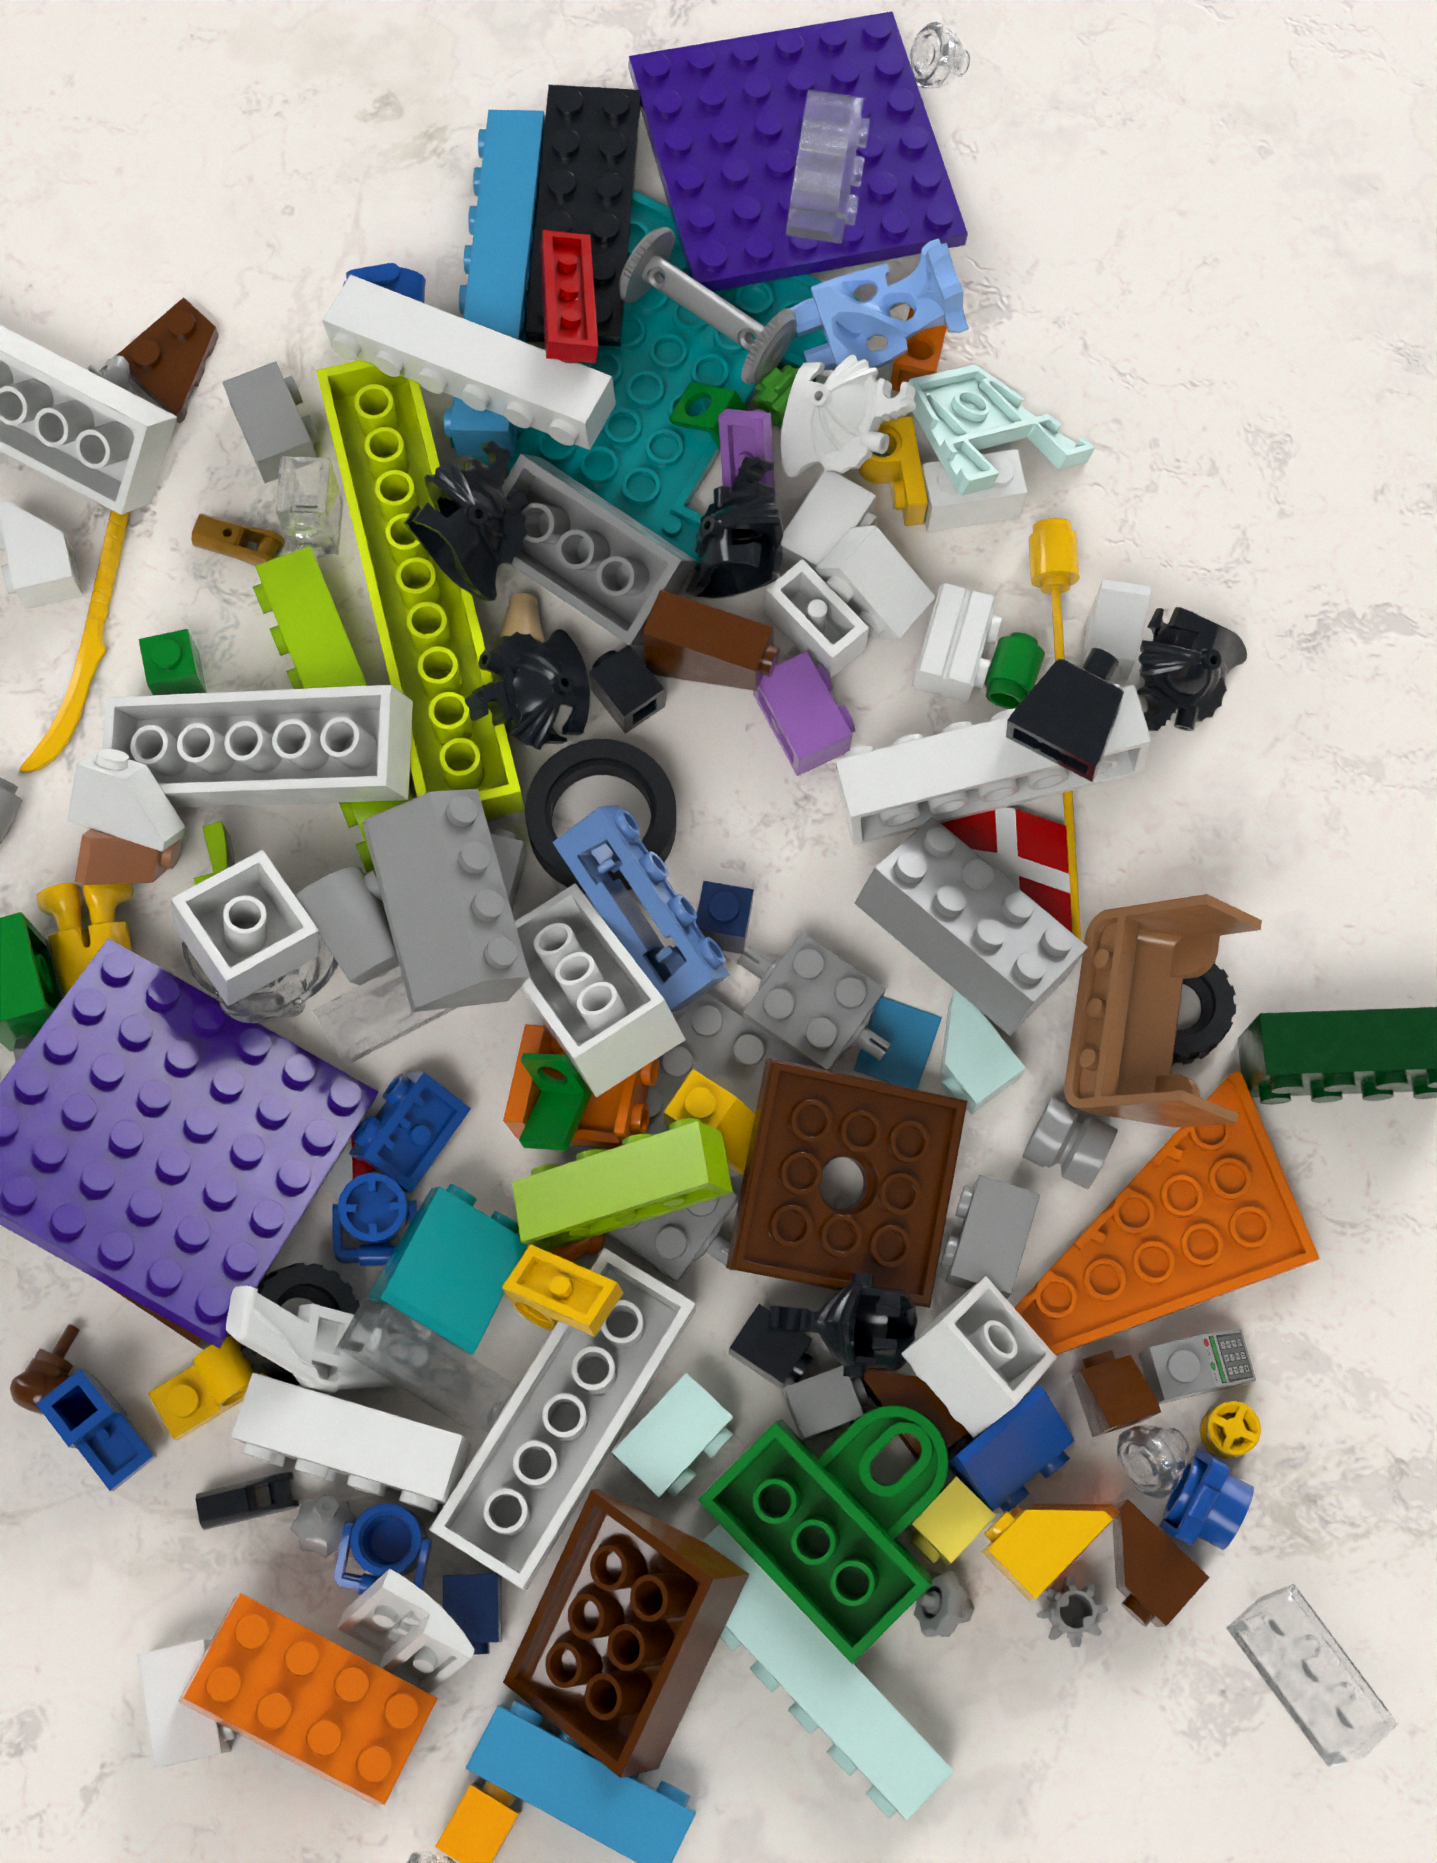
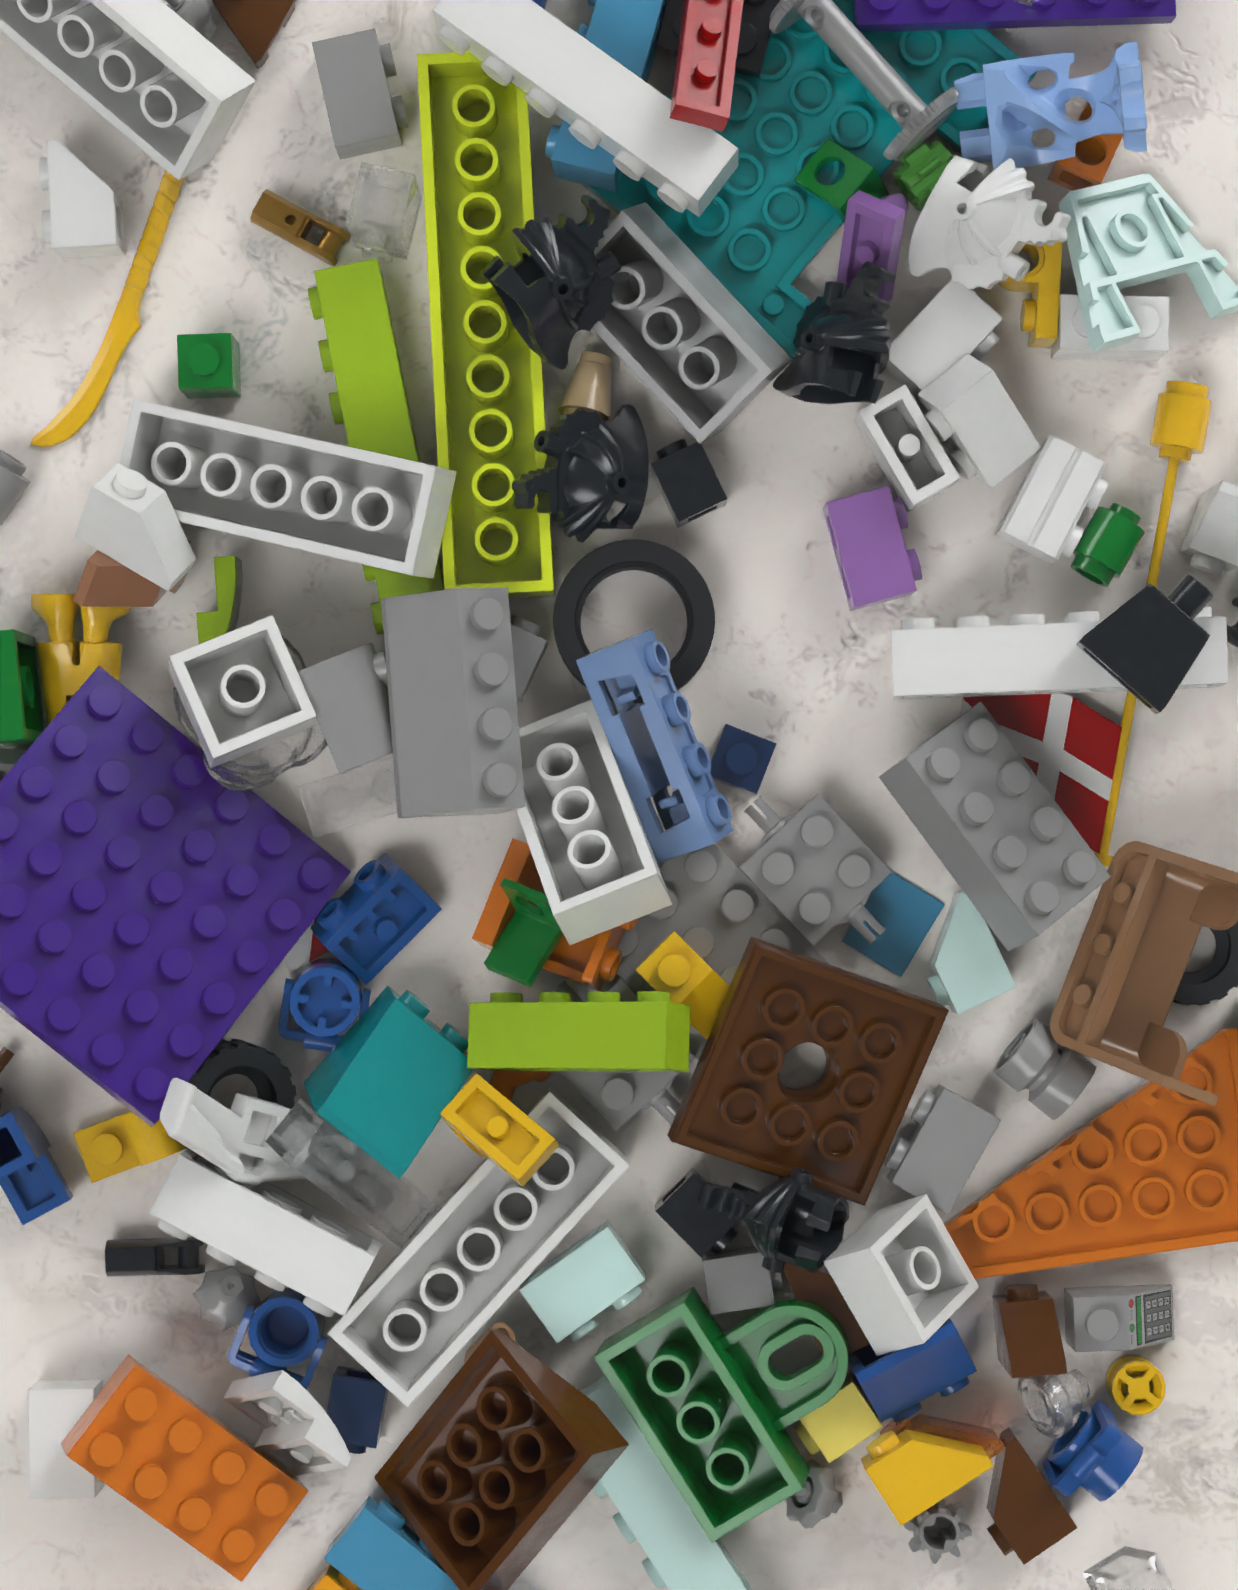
camera: 15 degrees right, 15 degrees up
reddish brown slope [642,590,780,691] -> none

